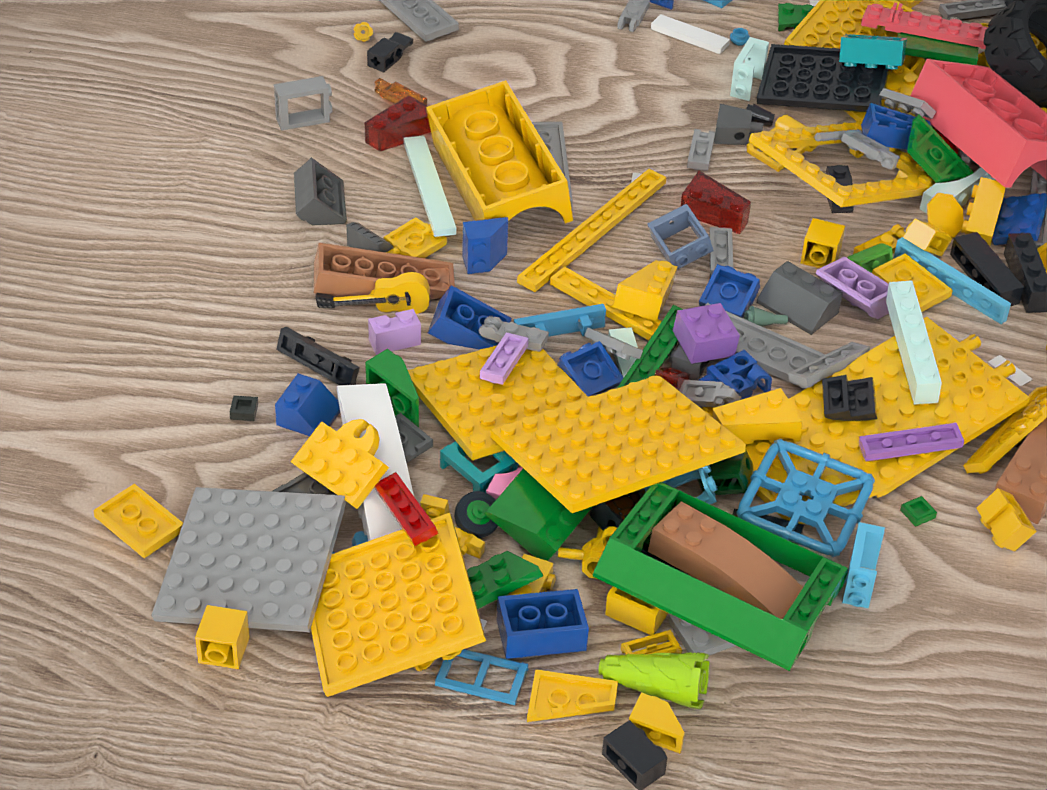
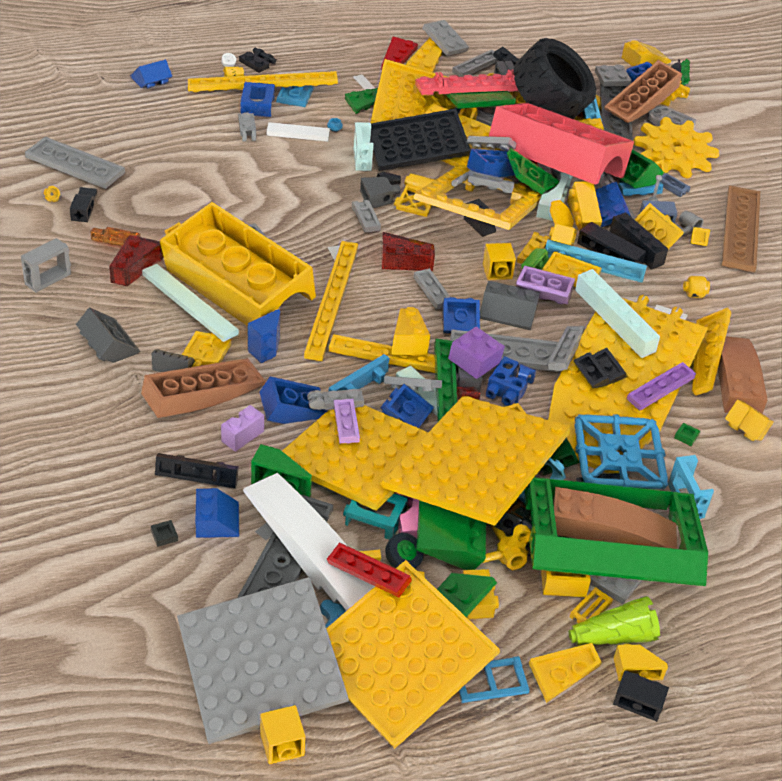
camera: 30 degrees left, 0 degrees up
yellow plate [93,483,183,558] -> none
yellow plate [291,419,389,509] -> none
yellow piece [315,272,430,314] -> none
blue brick [496,589,589,659] -> none
sand blue window [647,204,714,269] -> none
light grey hinge [679,380,741,407] -> none
yellow wedge [712,388,802,444] -> none
sand green cone [744,306,788,327] -> none
teal slope [839,34,907,69] -> none

